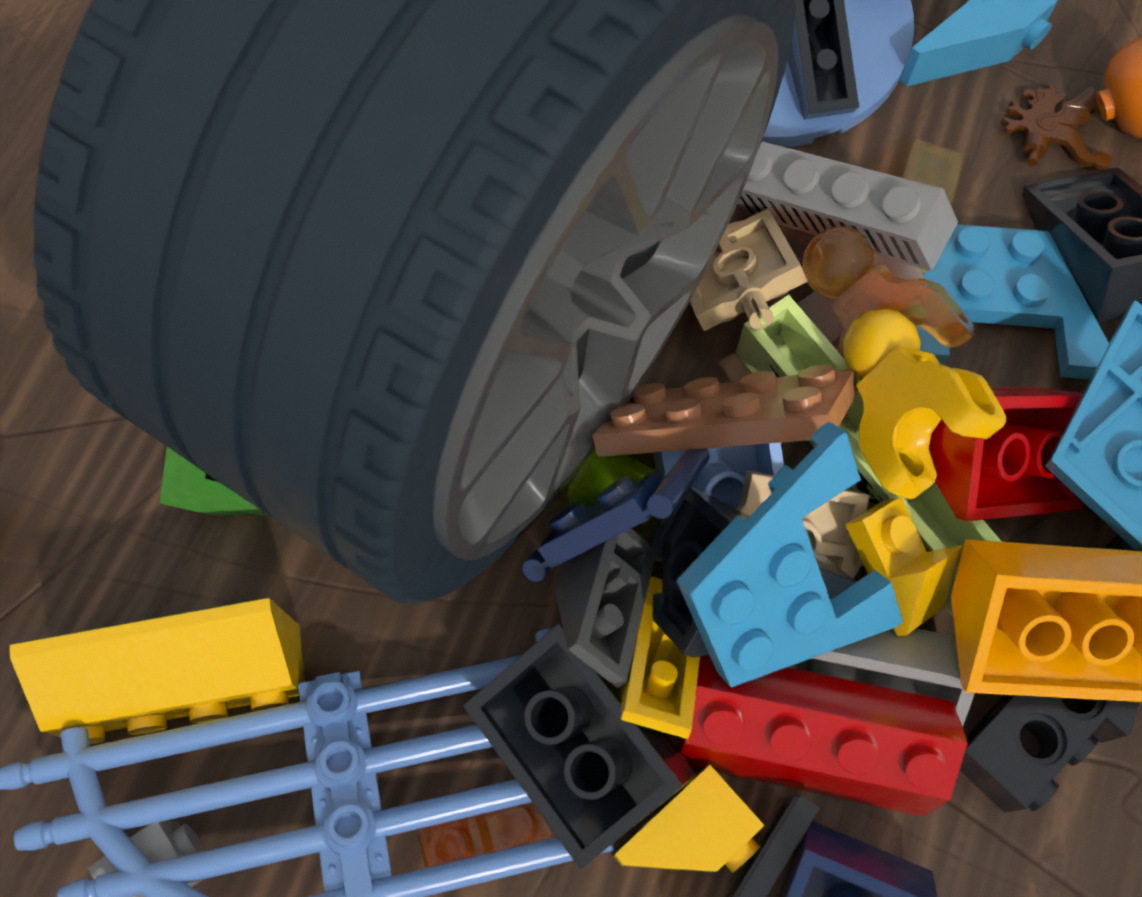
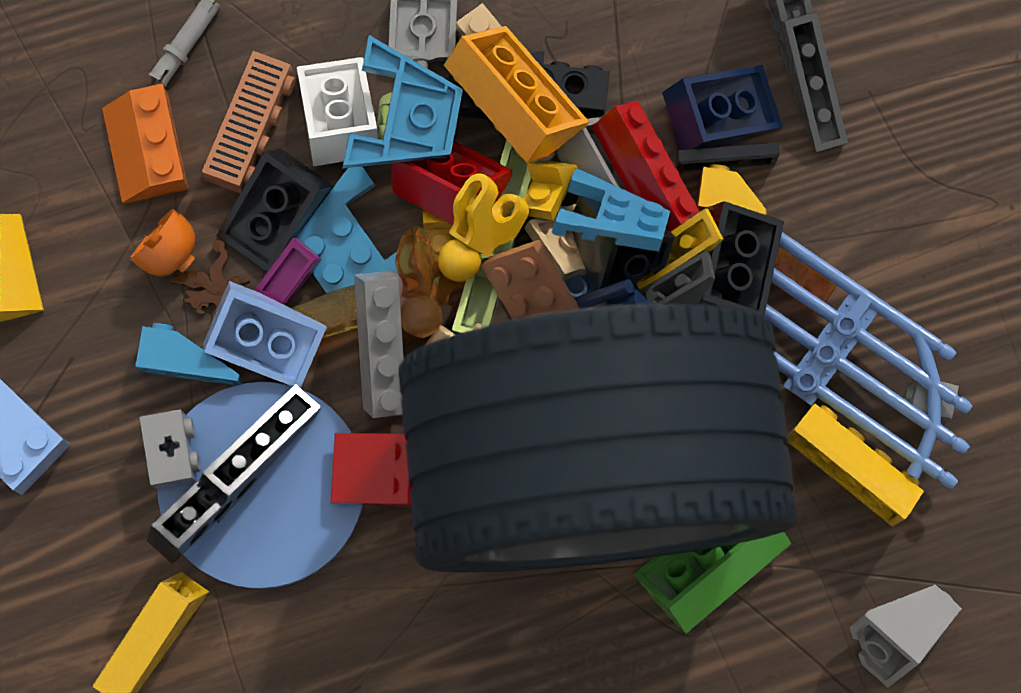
camera: 135 degrees left, 10 degrees up
none -> light blue slope [203,281,327,389]
none -> magenta tile [254,238,322,306]

